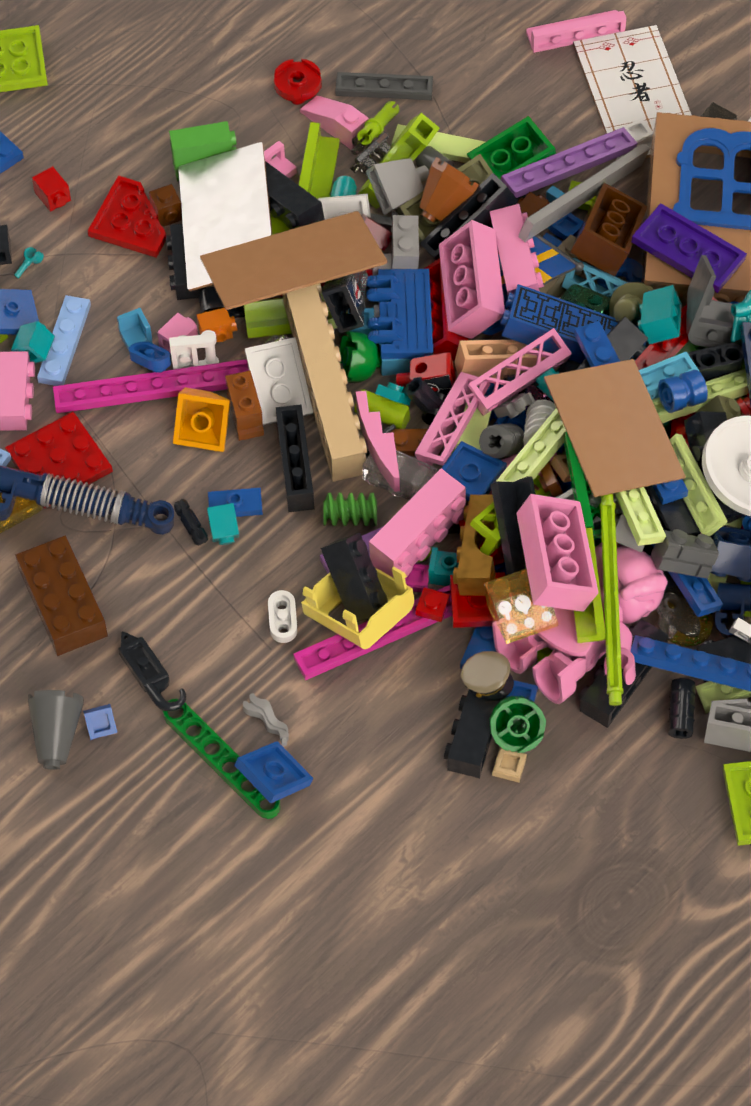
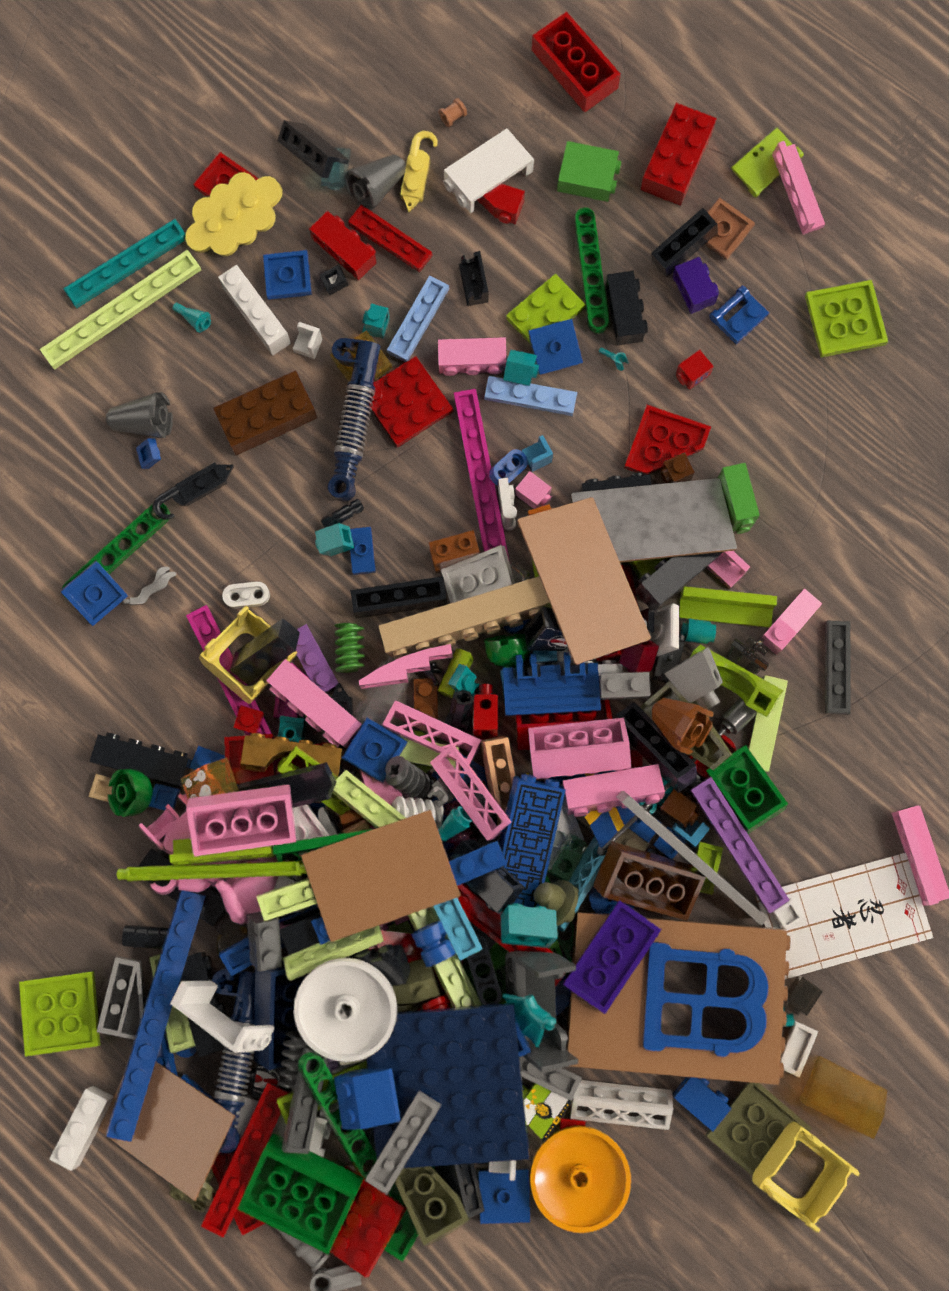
camera: 90 degrees right, 20 degrees up
light orange slope [173,387,231,452] -> none
red plate [274,59,322,105] -> none
lime pin [357,101,399,145] -> none
dark tan piece [461,651,514,699] -> none

